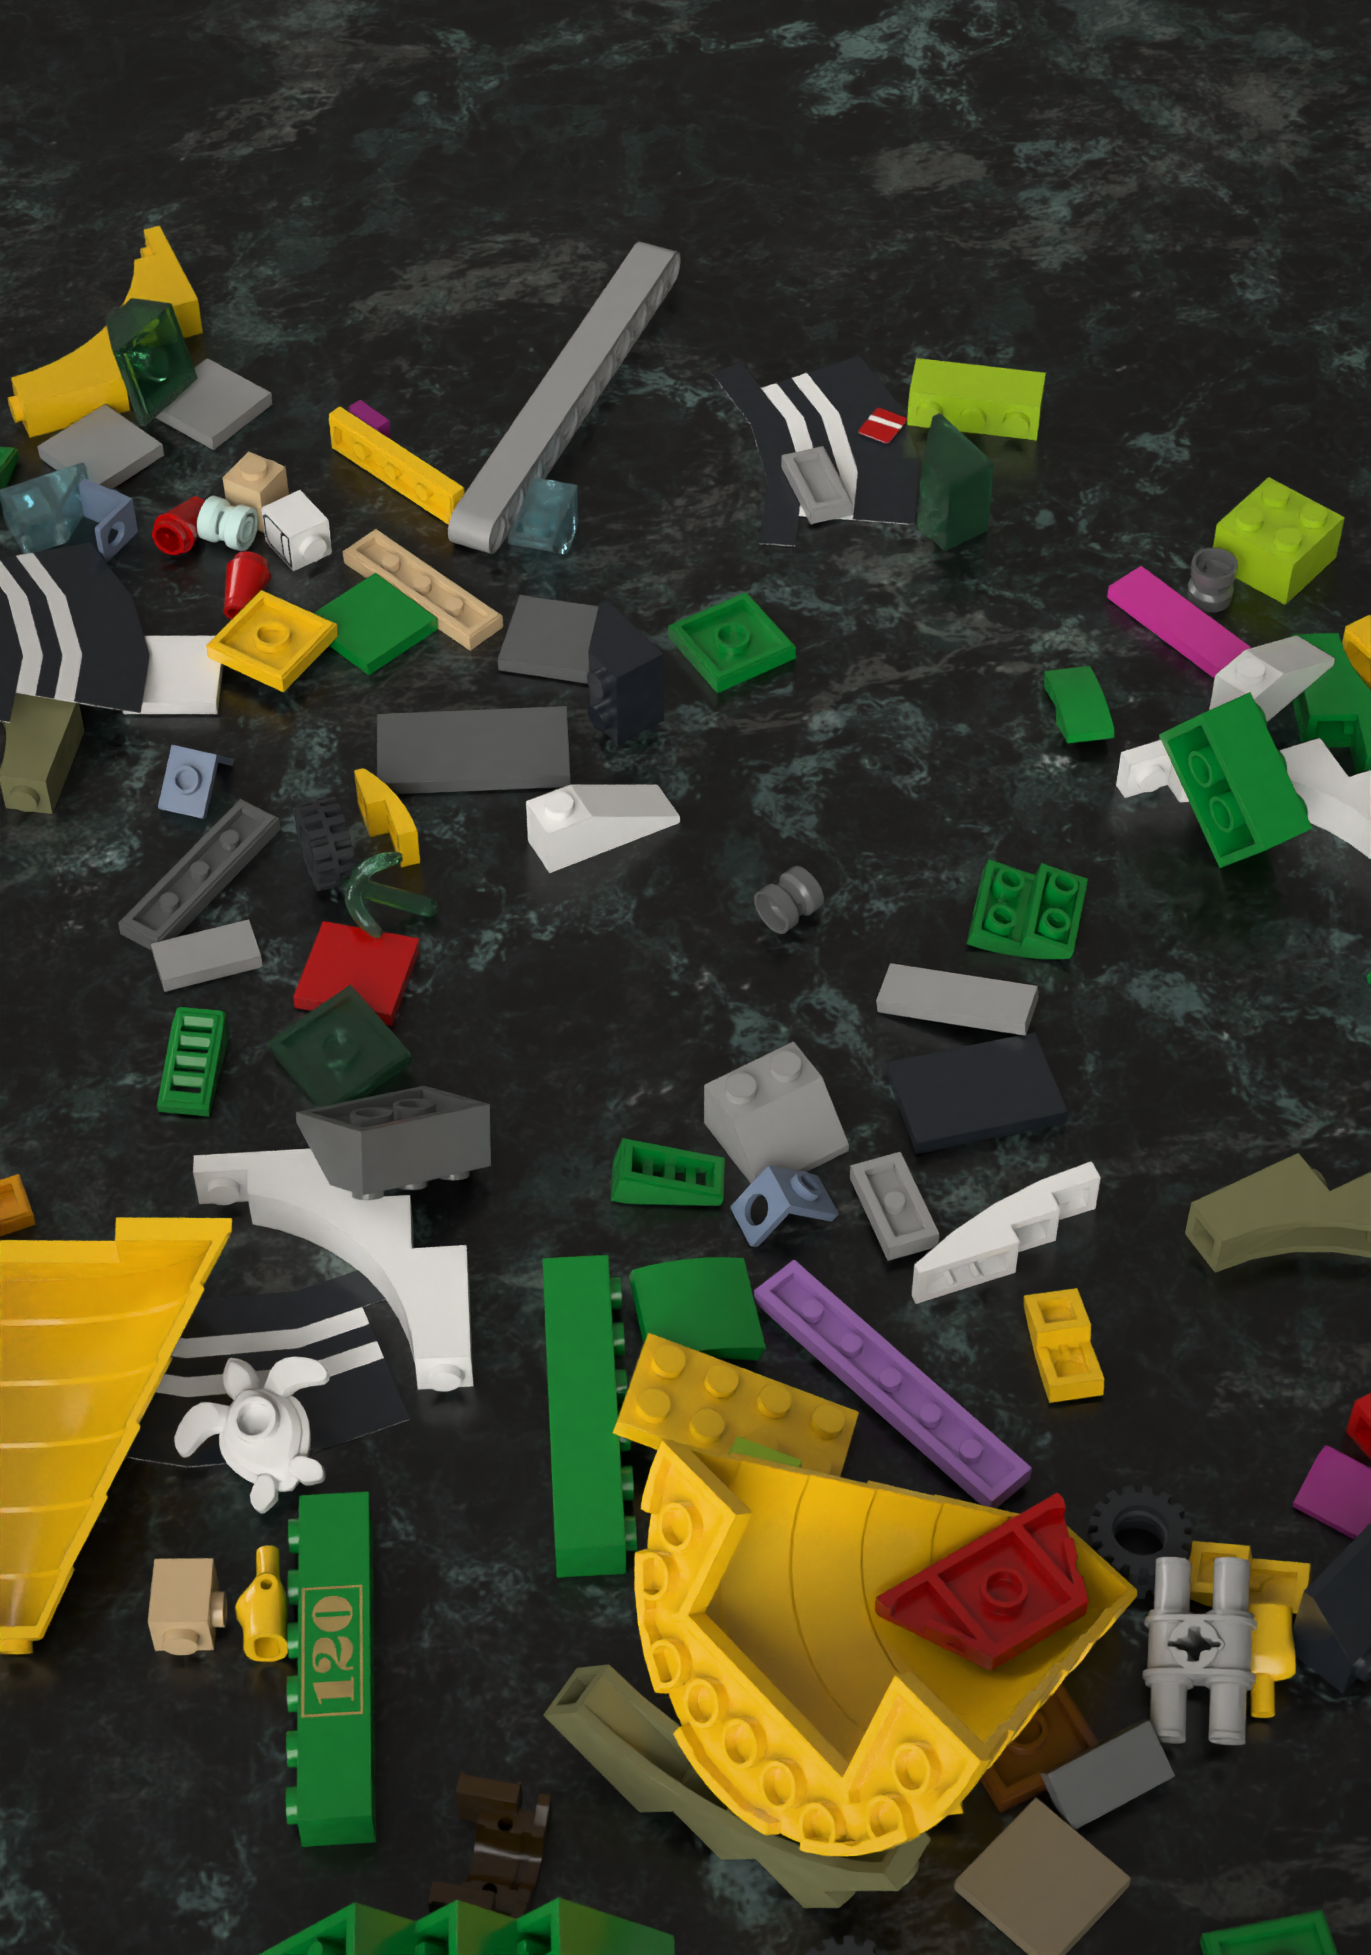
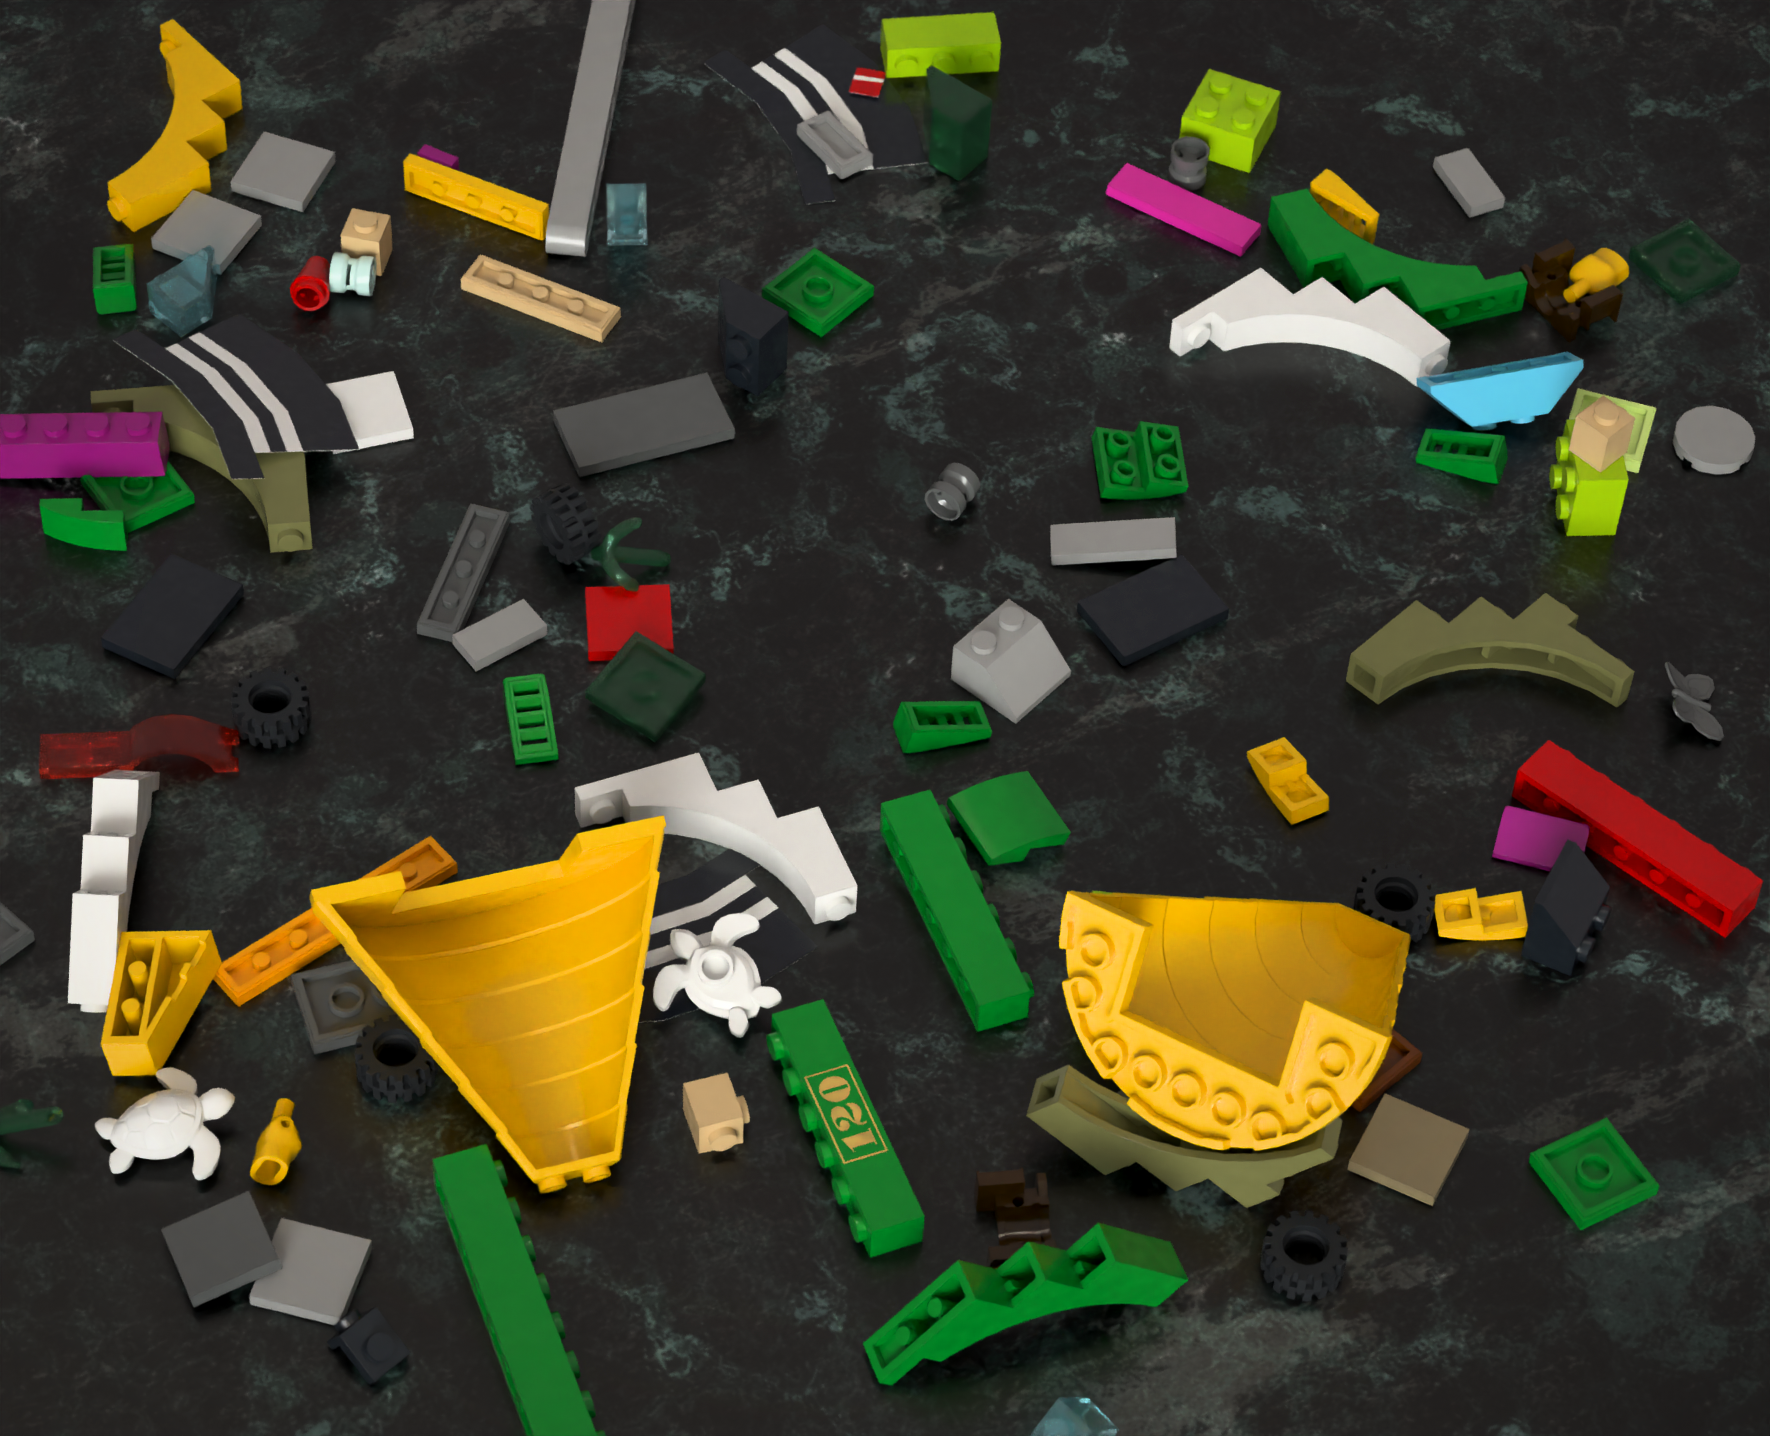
camera: 20 degrees left, 0 degrees up
sand blue bracket [78,478,138,563] -> none
clear green slope [105,298,198,426] -> none
sand blue bracket [158,745,234,819] -> none
yellow tile [206,590,338,692] -> none
red cone [223,552,271,620] -> none
yellow piece [235,1546,288,1662] -> none
white brick [261,490,332,571] -> none
dark grey slope [296,1086,491,1200] -> none
green tile [314,573,438,676] -> none
yellow slope [354,768,420,868] -> none
dark grey tile [498,595,599,684] -> none
white slope [526,785,680,873] -> none
yellow plate [613,1333,859,1477] -> none
sand blue bracket [731,1165,839,1247] -> none
medium lavender plate [754,1260,1032,1508] -> none
light grey plate [850,1152,939,1261] -> none
red wing [875,1493,1089,1671] -> none
white slope [912,1161,1101,1304] -> none
dark grey tile [1040,1719,1175,1830] -> none
green slope [1044,666,1114,743] -> none
light grey pin [1143,1557,1257,1745] -> none
green brick [1159,692,1312,868] -> none
white slope [1209,635,1335,722] -> none
yellow piece [1249,1603,1296,1718] -> none

